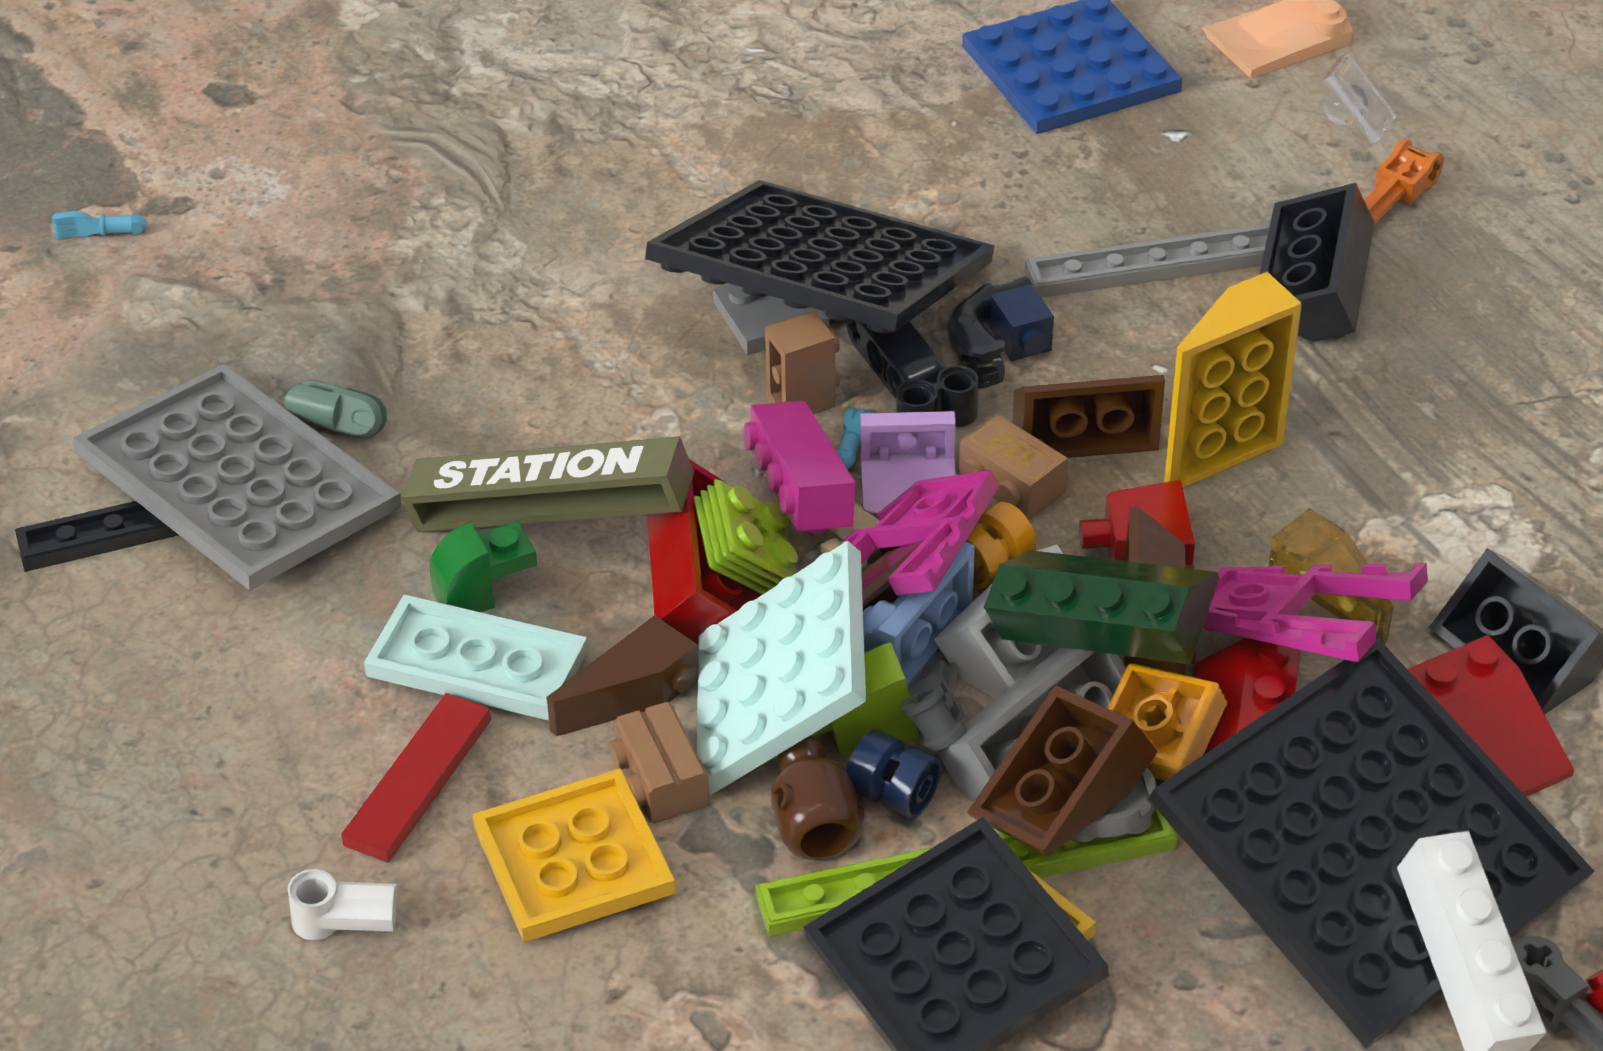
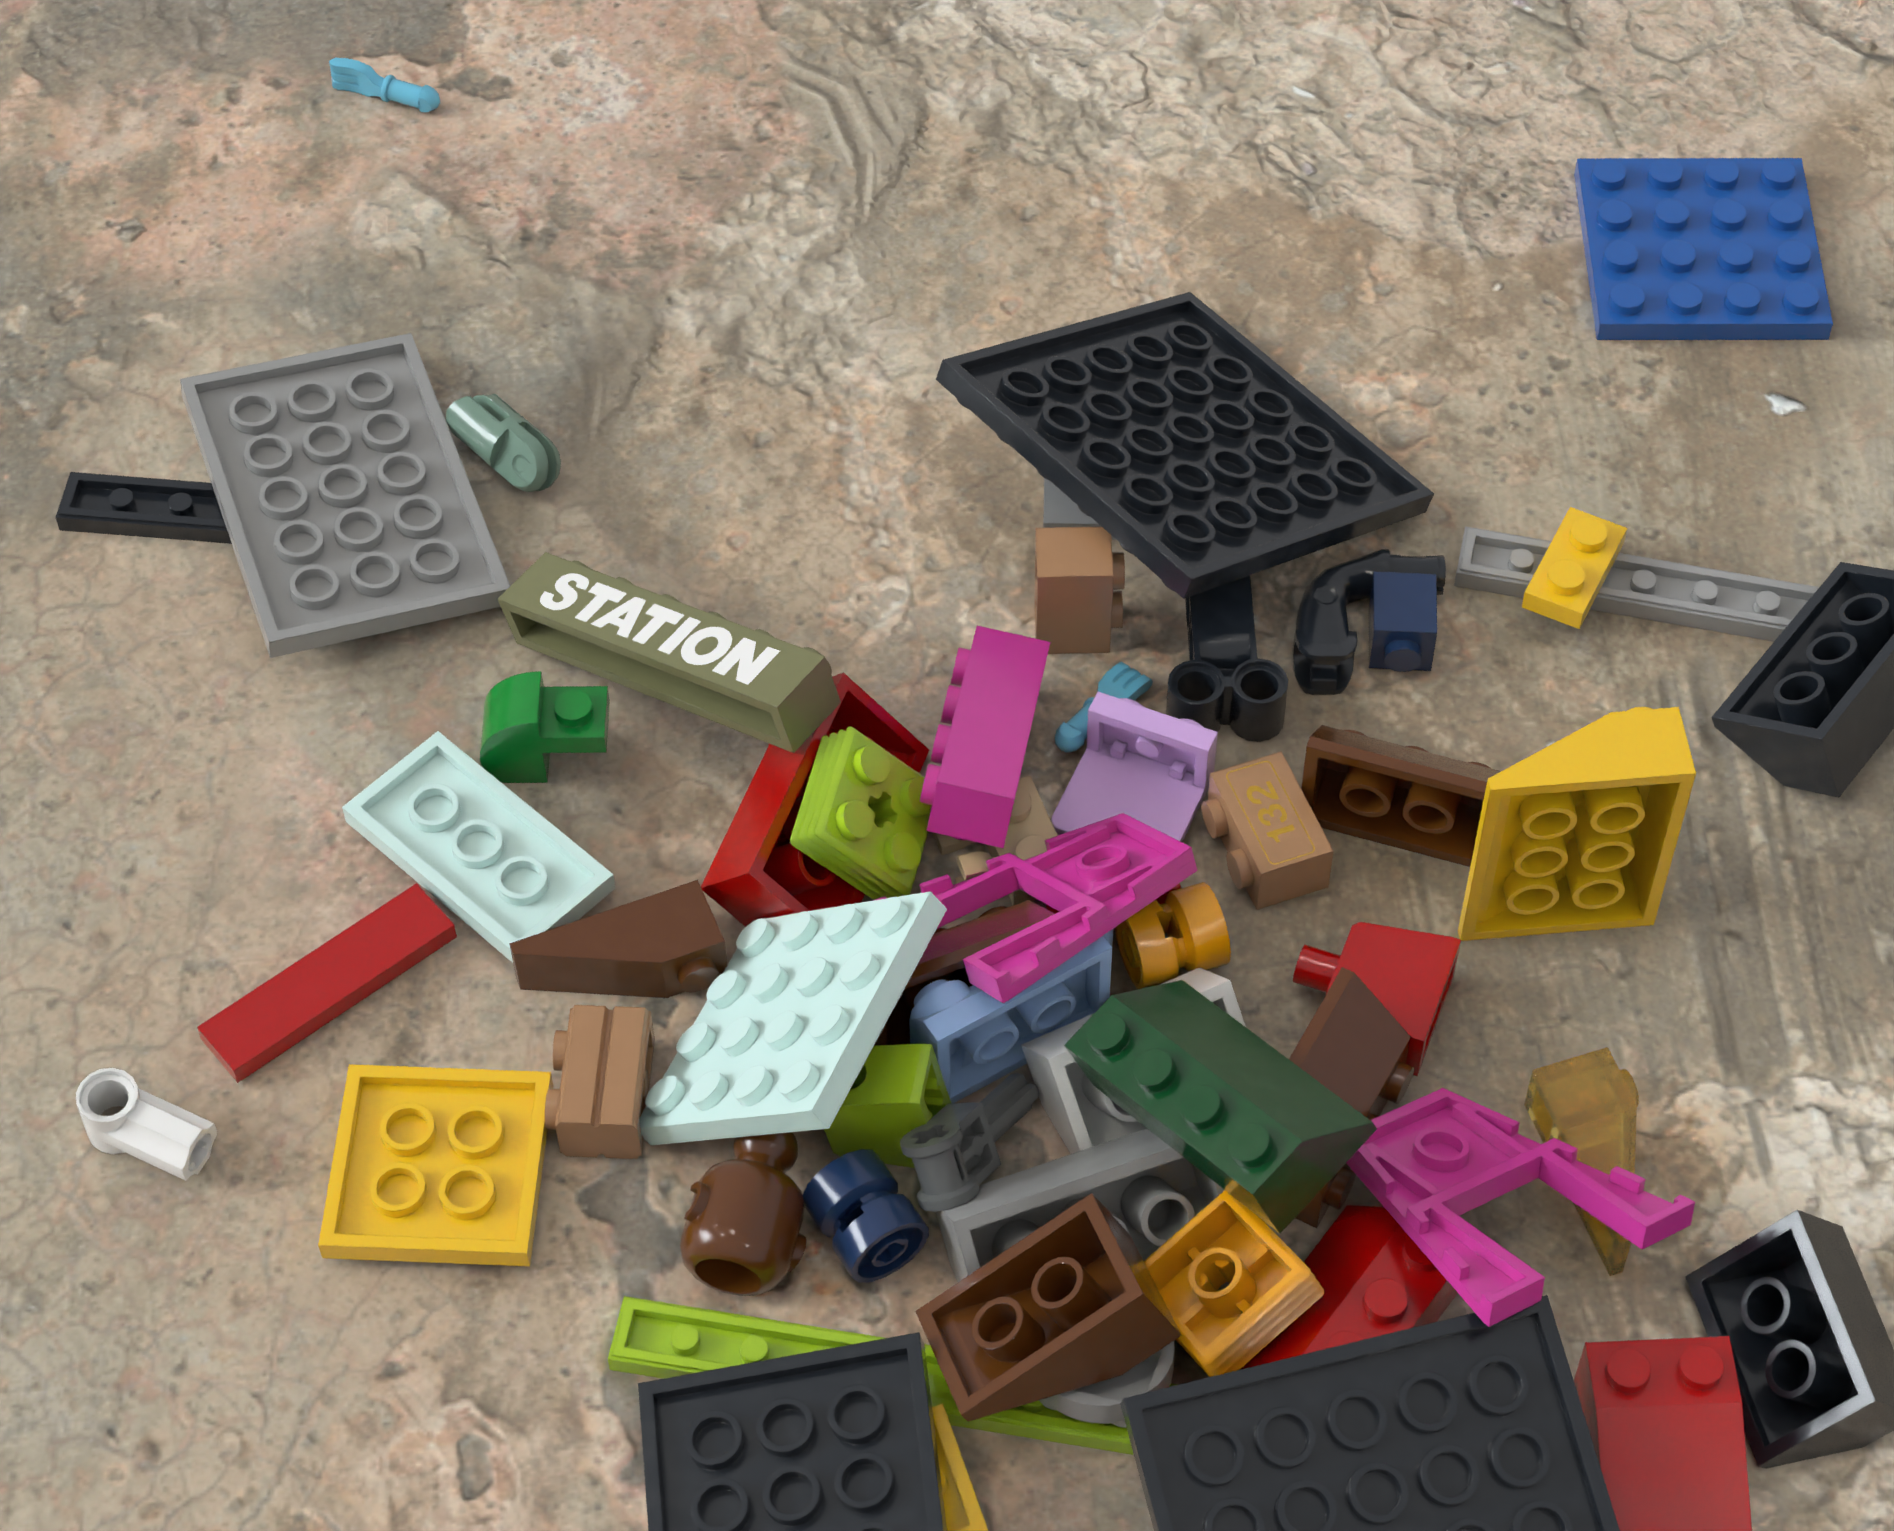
camera: 25 degrees right, 10 degrees up
none -> yellow plate [1522,507,1627,629]

